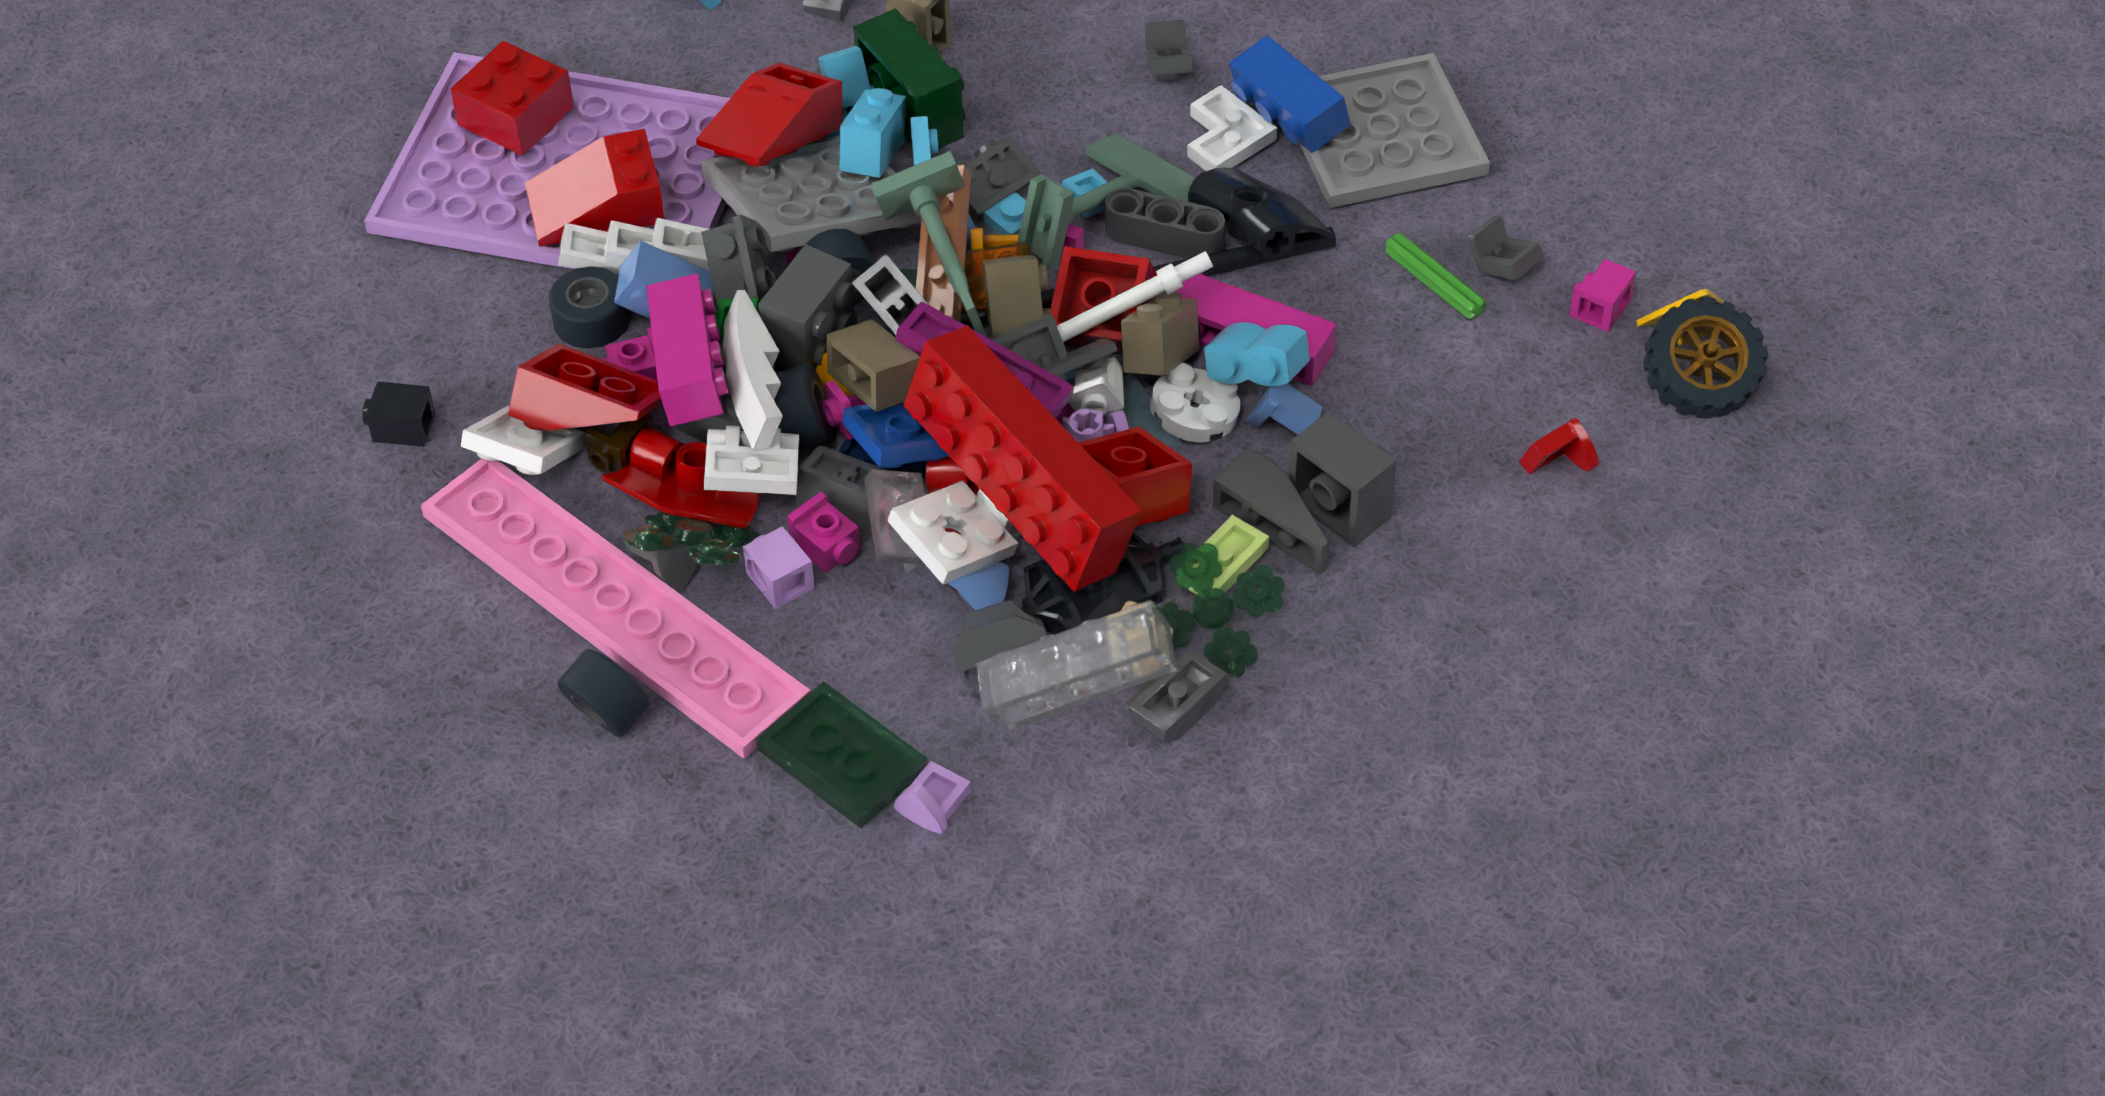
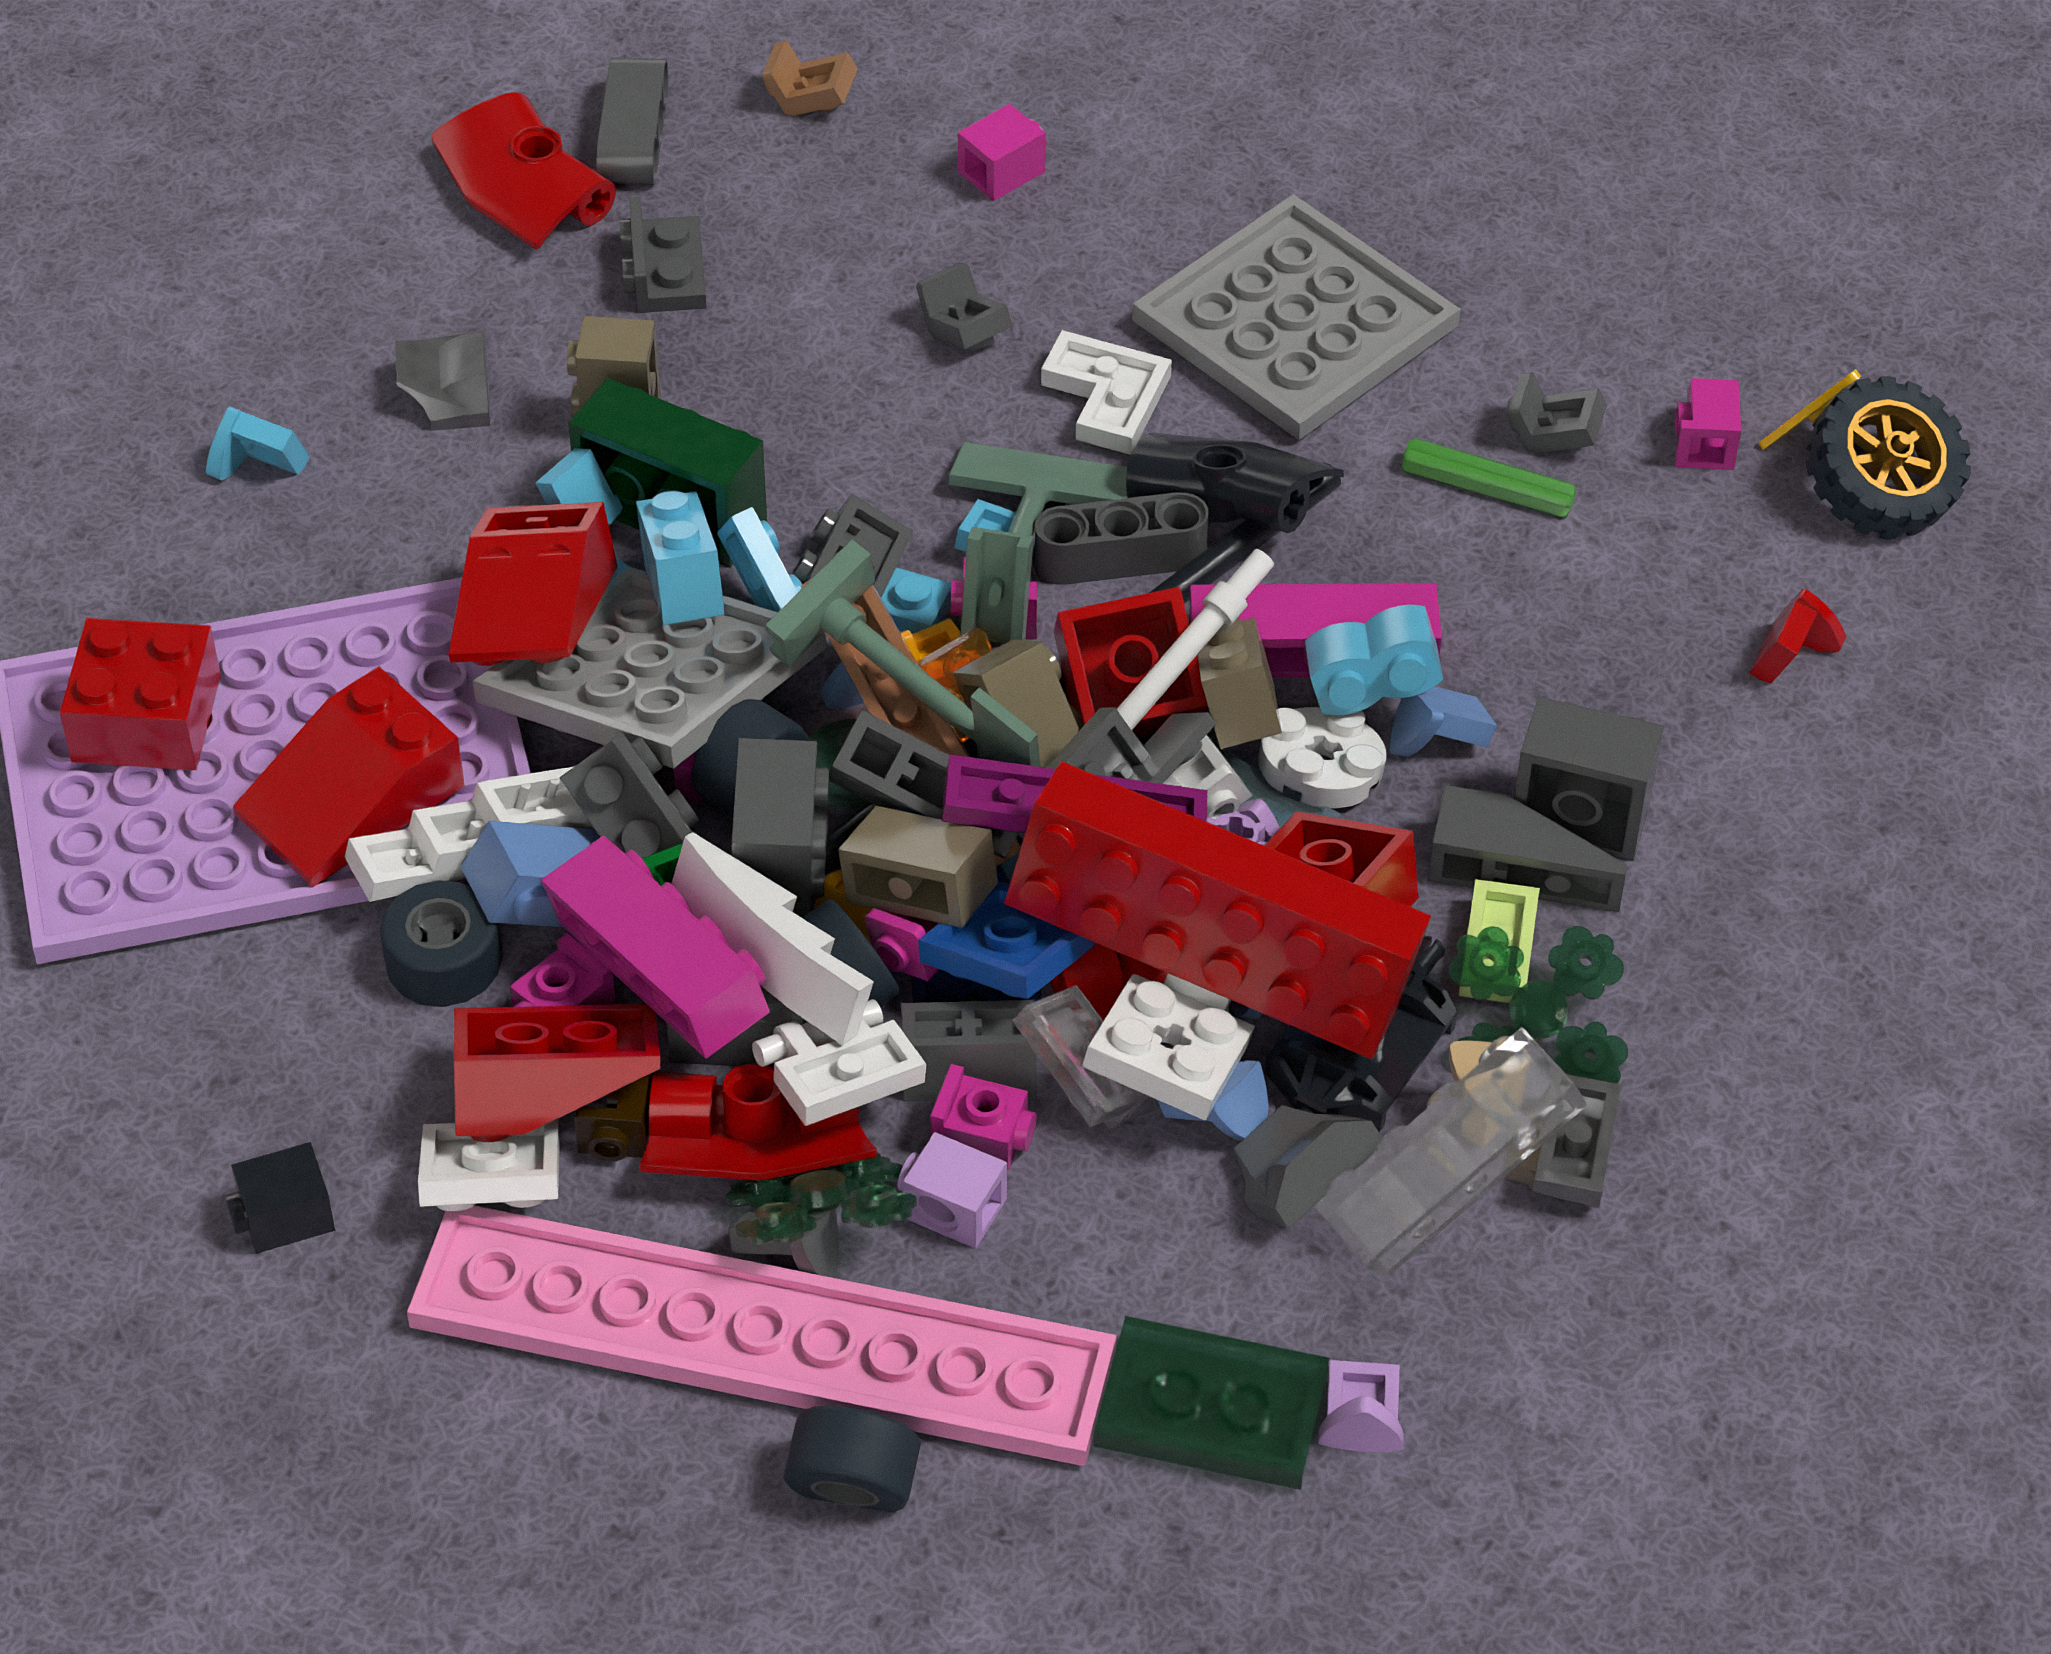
camera: 30 degrees left, 0 degrees up
blue brick [1229,35,1351,153] -> none

